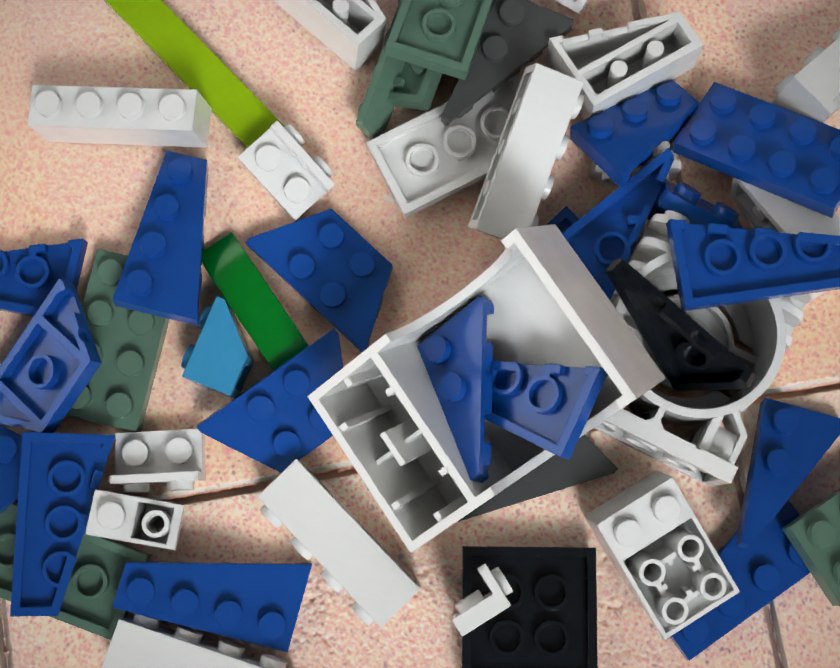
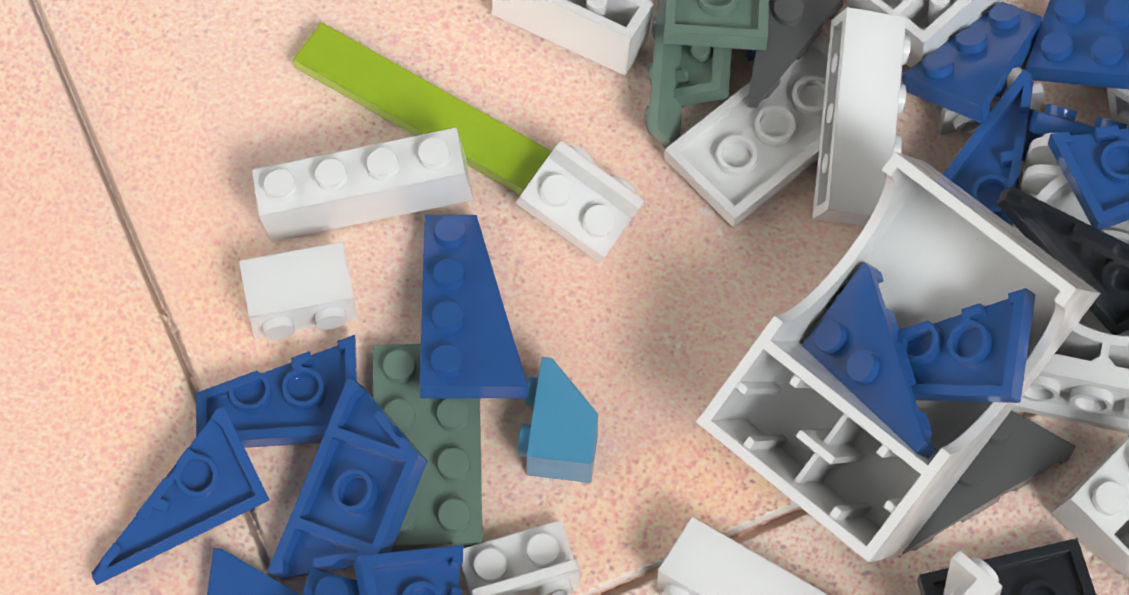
camera: 15 degrees left, 15 degrees down
blue wing [197,328,344,473] -> none
green slope [202,232,309,370] -> none
blue wing [245,209,393,353] -> none
none -> white brick [239,241,357,340]

